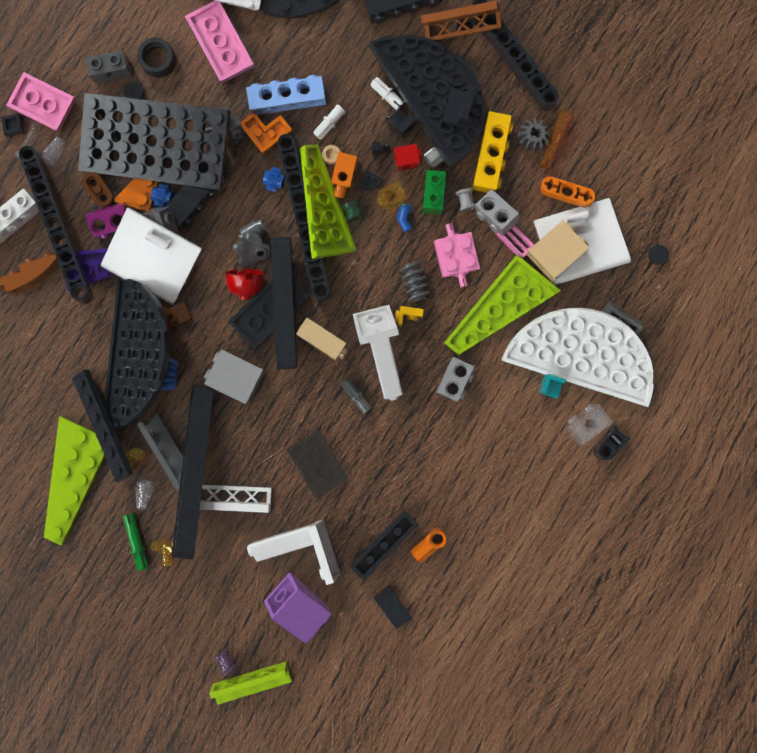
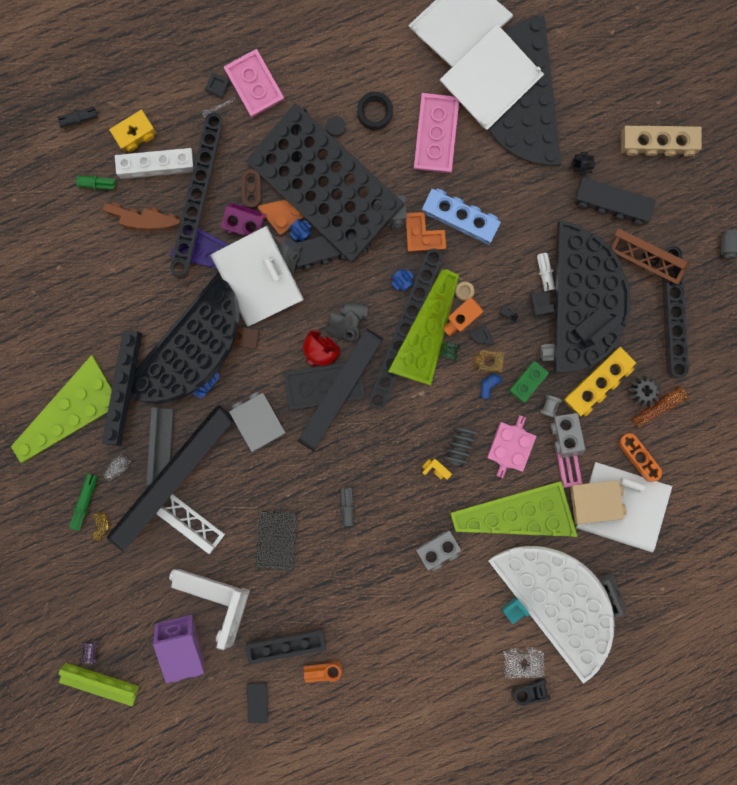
camera: 30 degrees right, 0 degrees up
clear cone [41,137,66,167] -> none
dark grey brick [85,50,133,84] -> none
clear yellow arm [125,448,145,469] -> none
tan brick [296,318,348,362] -> none
white axle [313,105,346,140] -> none
white piece [352,305,403,400] -> none
red brick [394,144,423,172] -> none
black tile [648,245,669,265] -> none

